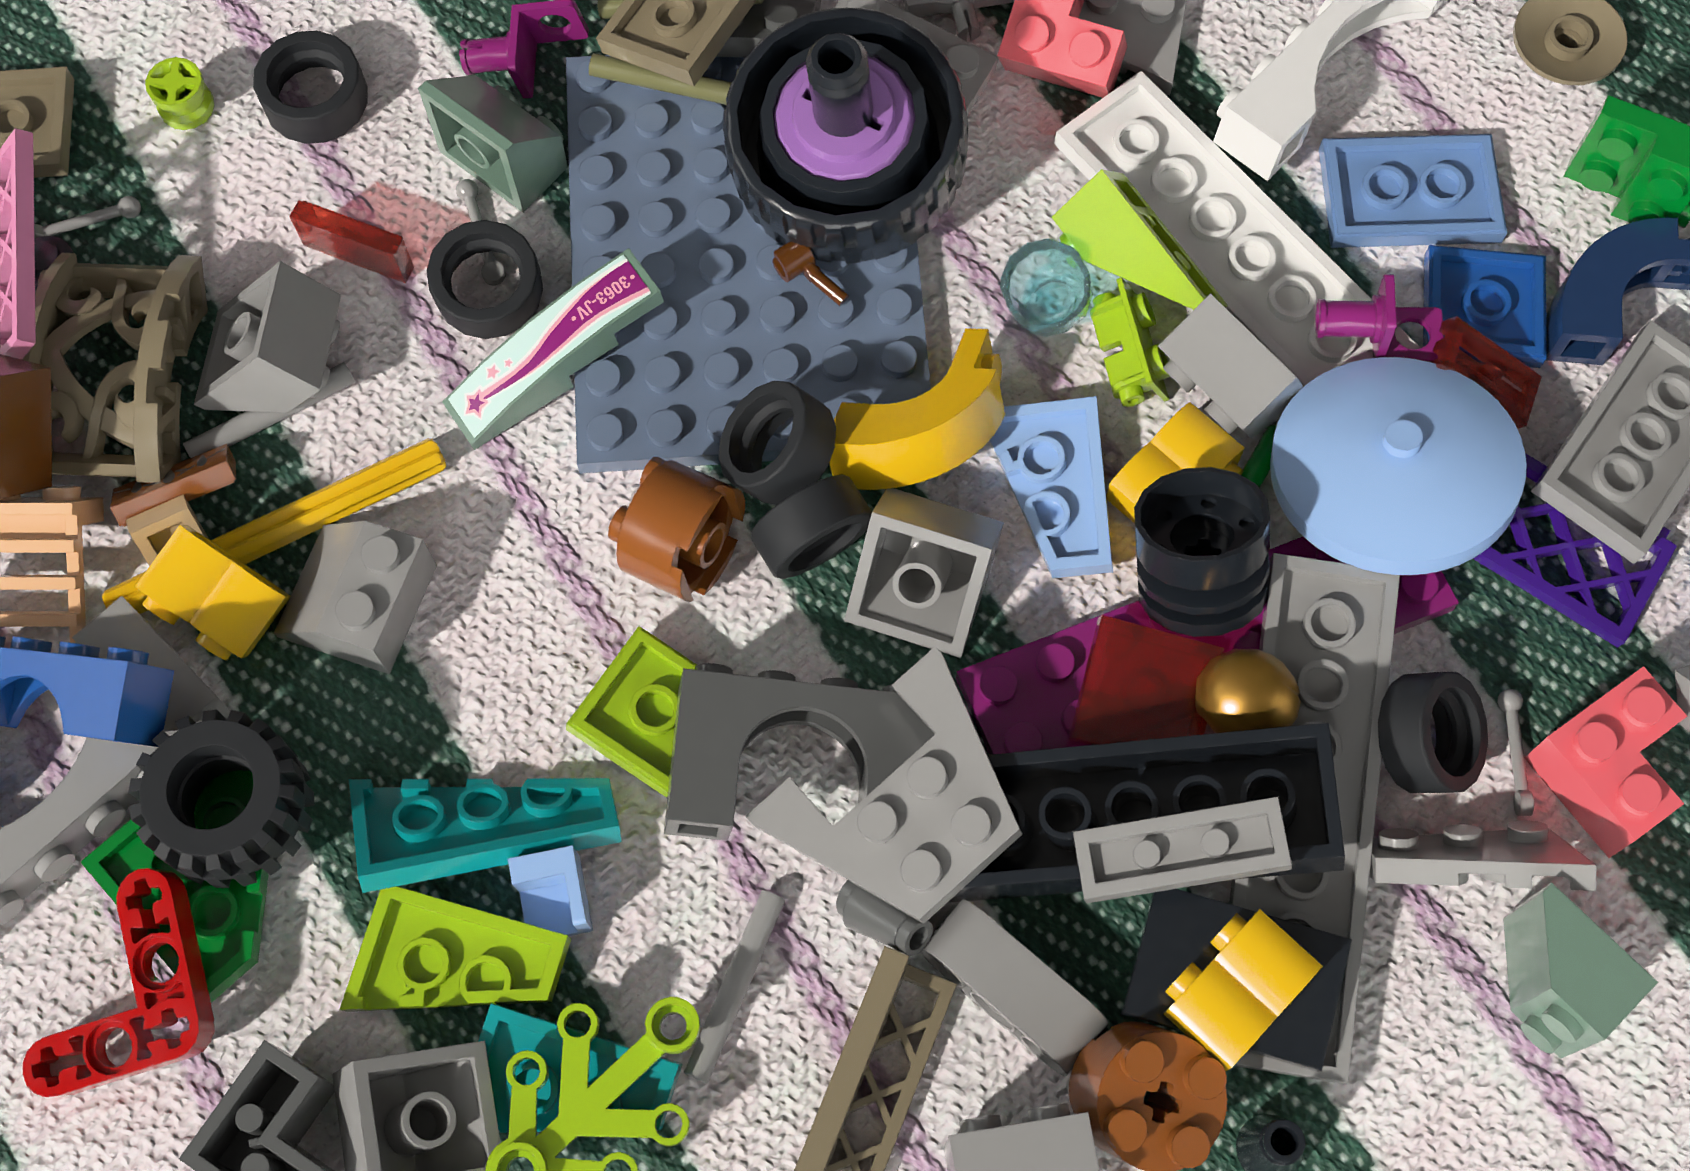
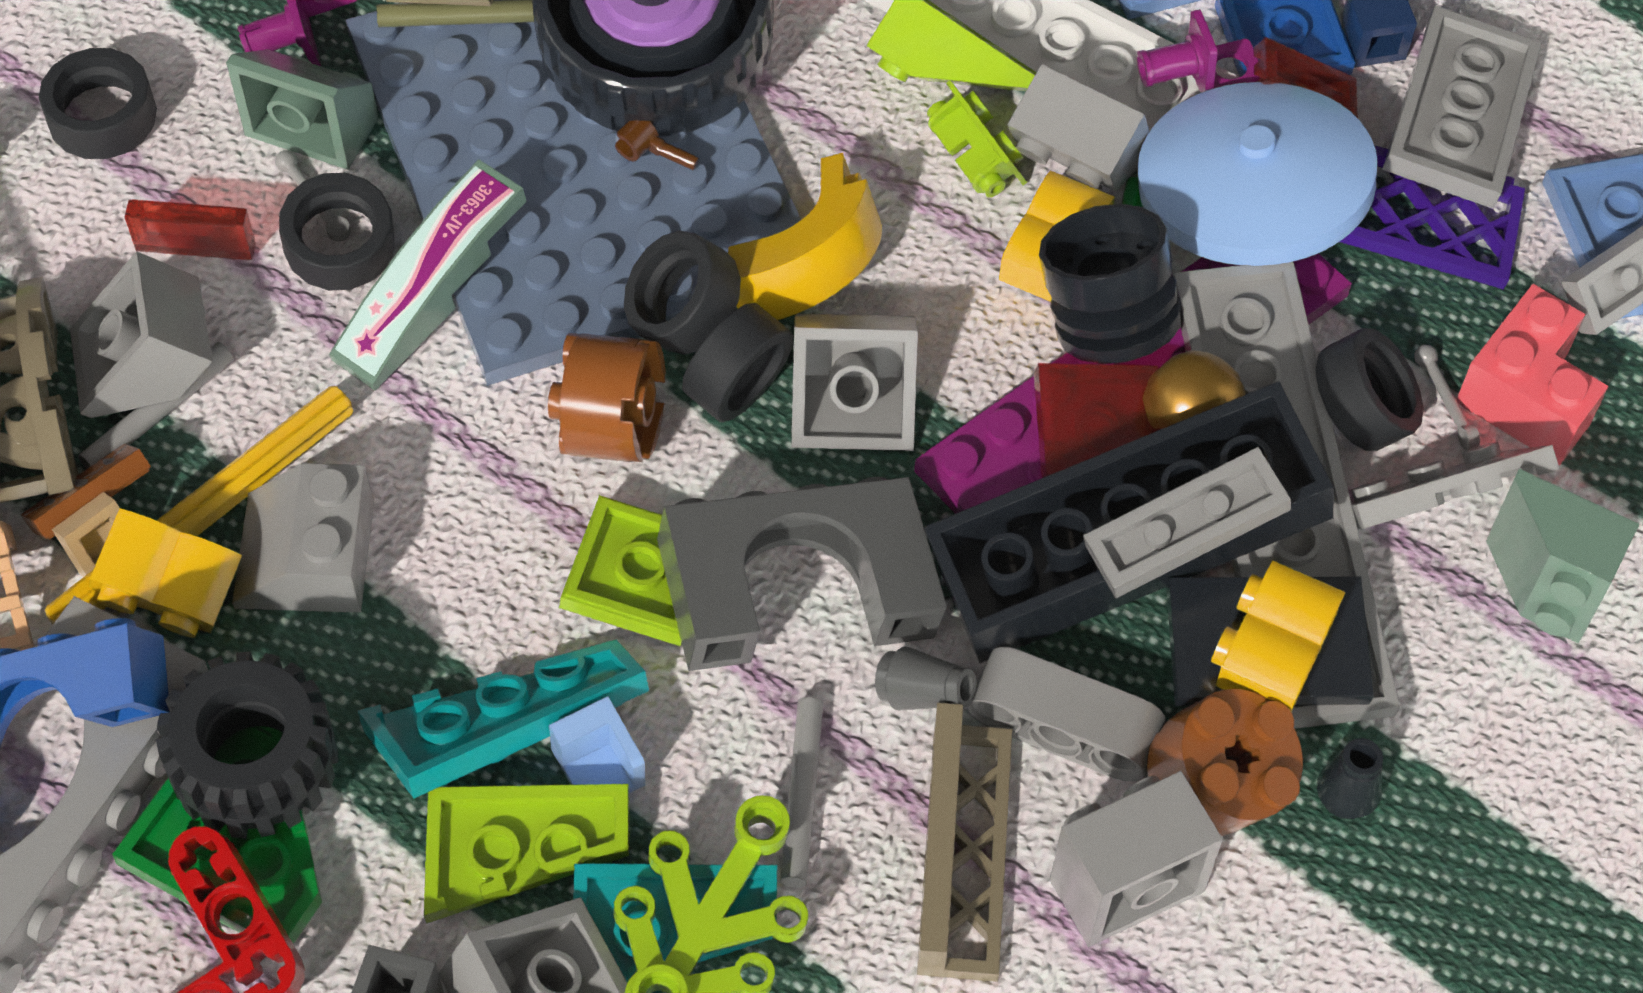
camera: 20 degrees left, 10 degrees down
light grey wing [746,647,1022,924] -> none
light blue wing [990,396,1113,578] -> none
clear light blue hair [1000,238,1093,337] -> none

